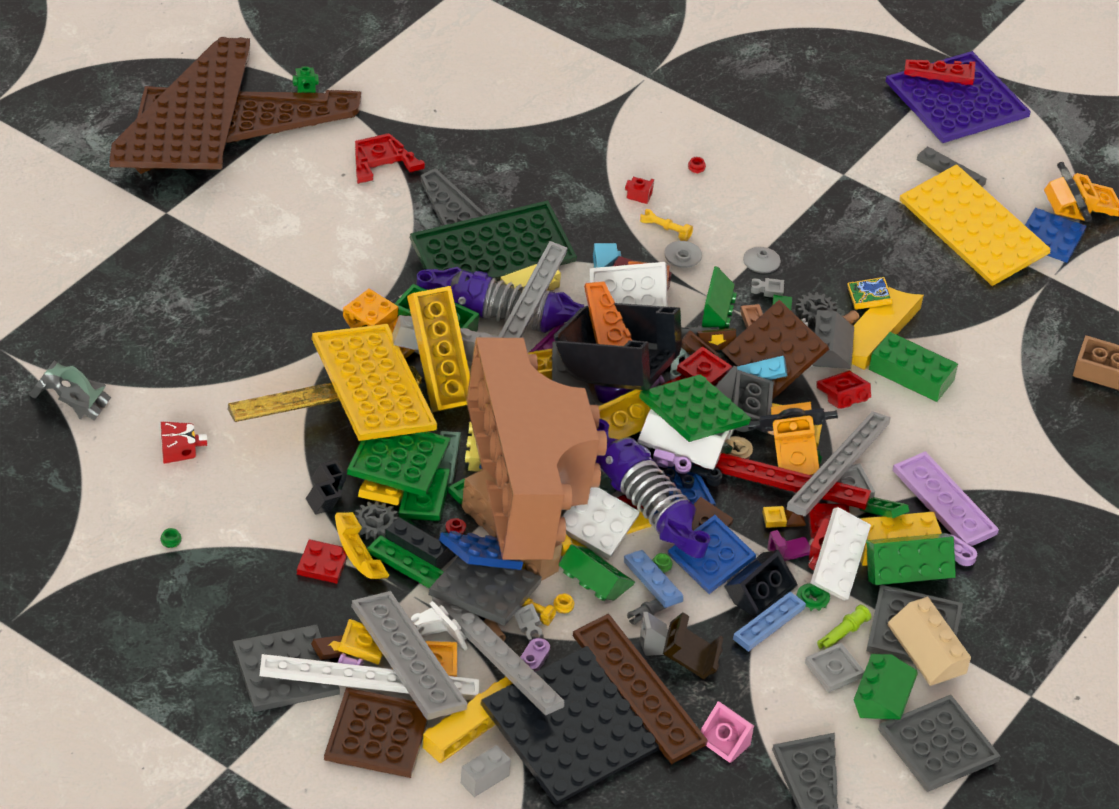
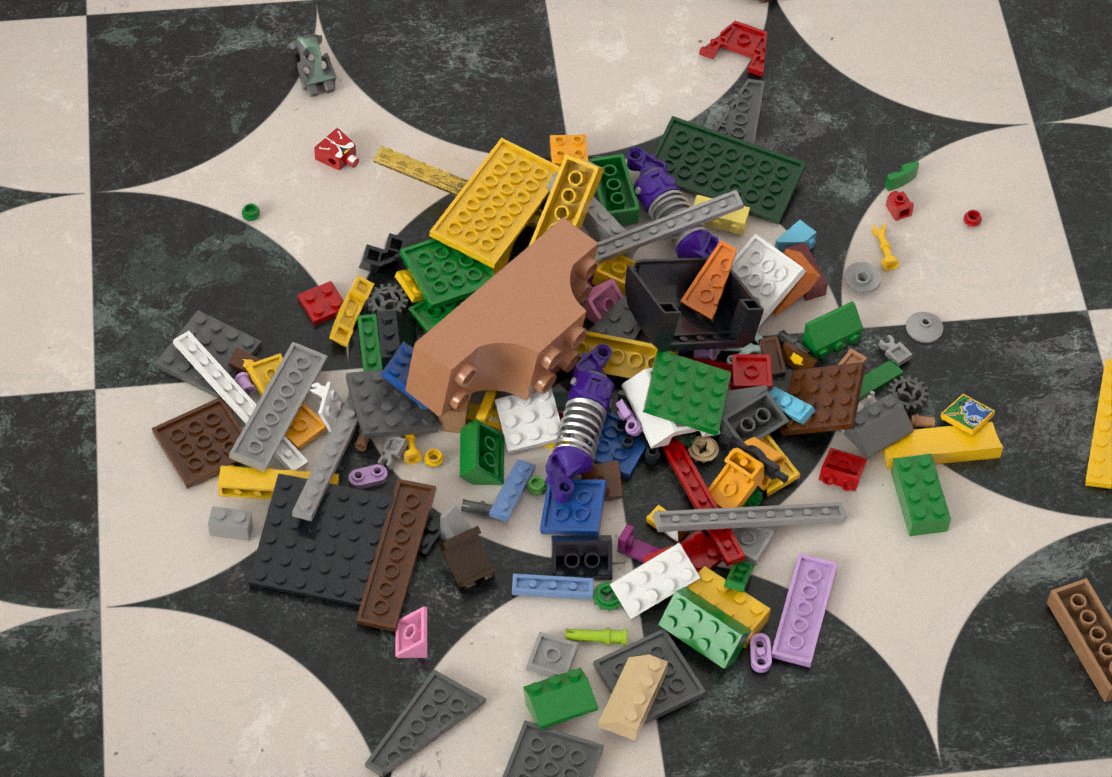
camera: 50 degrees right, 10 degrees up
none -> green slope [885,161,919,191]

